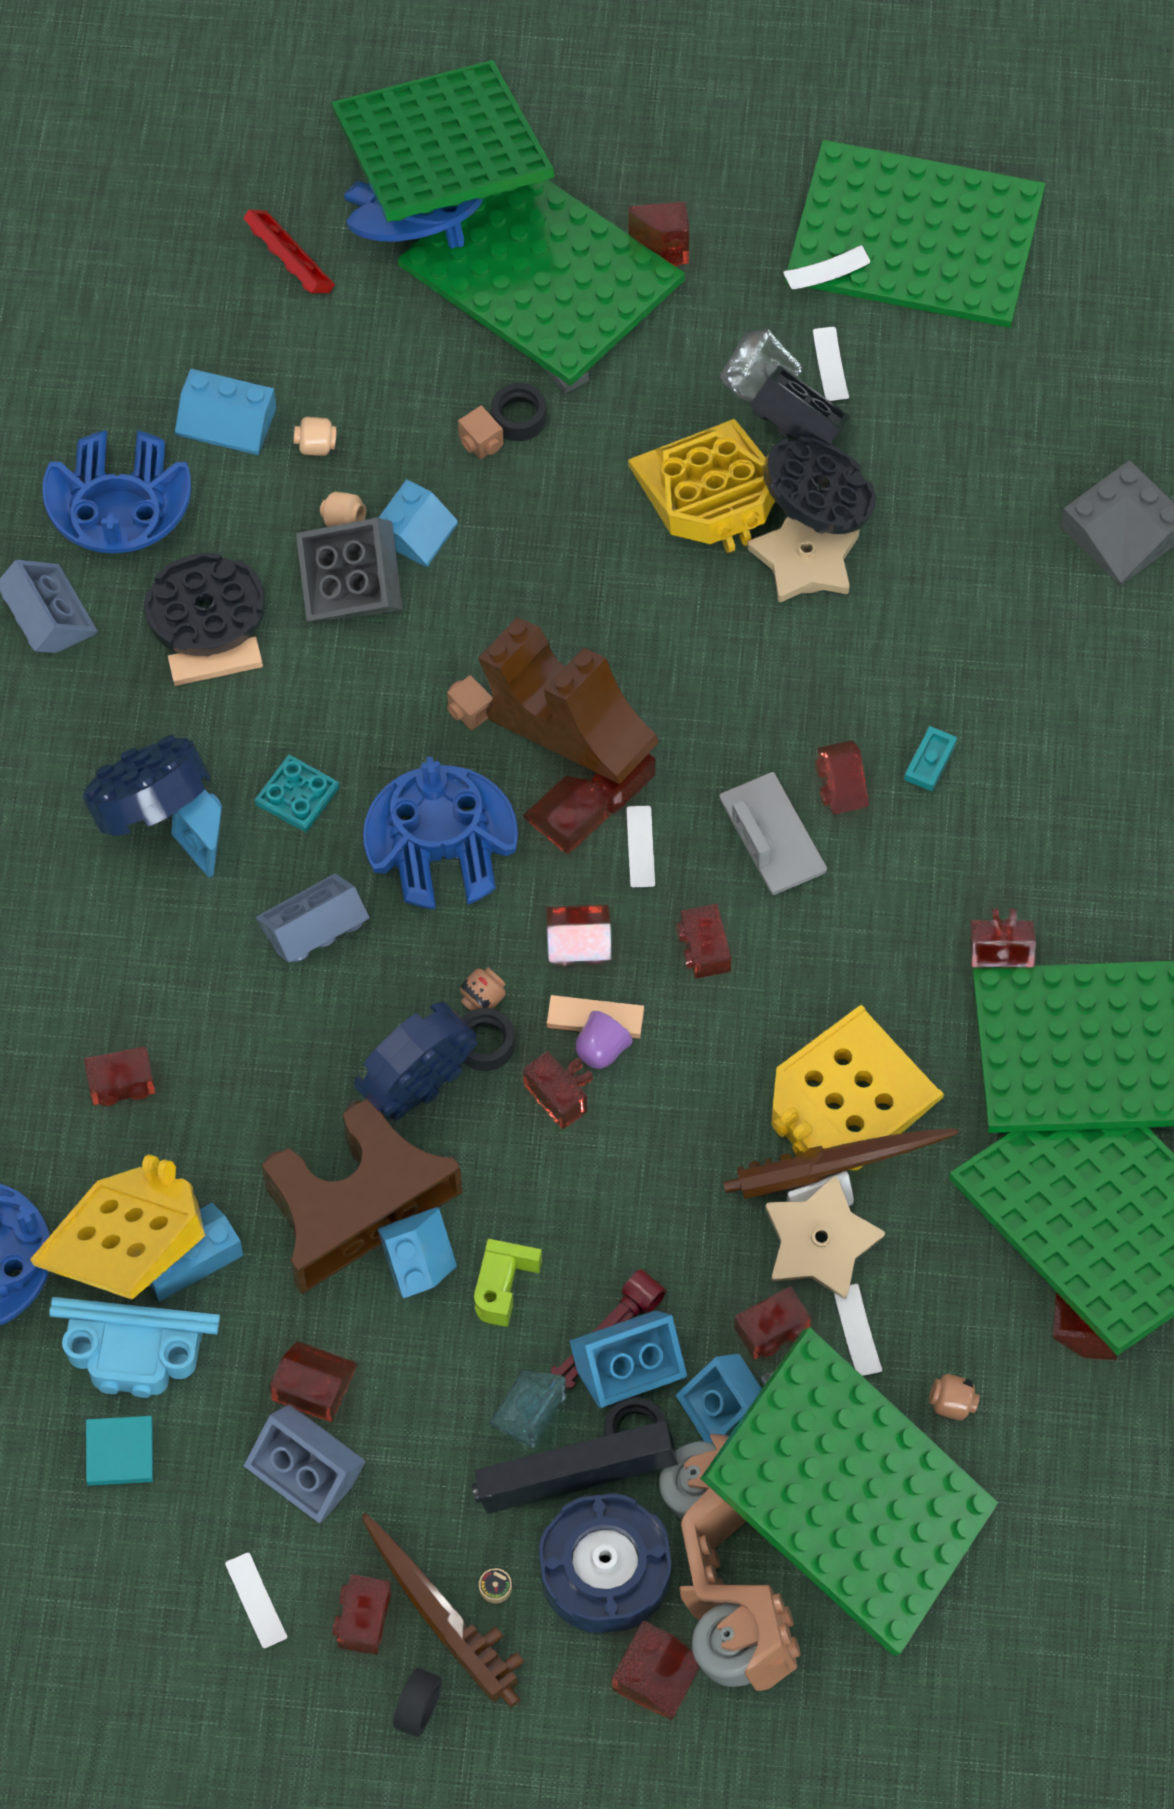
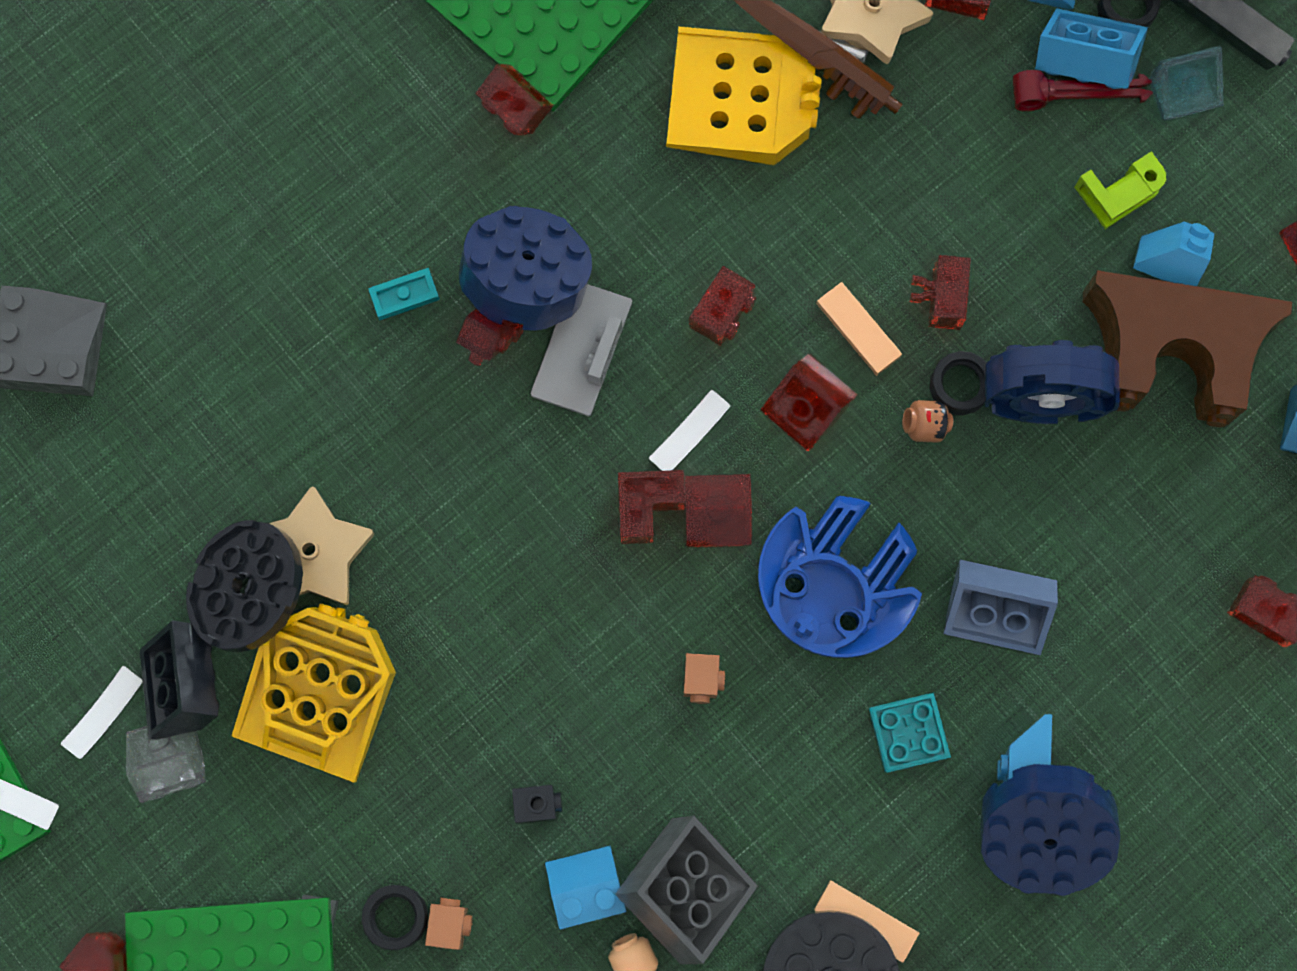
camera: 135 degrees left, 15 degrees up
reddish brown piece [478,617,659,784] -> none
medium lavender hair [576,1011,633,1069] -> none
none -> dark blue piece [459,206,592,330]
none -> black brick [512,785,563,824]

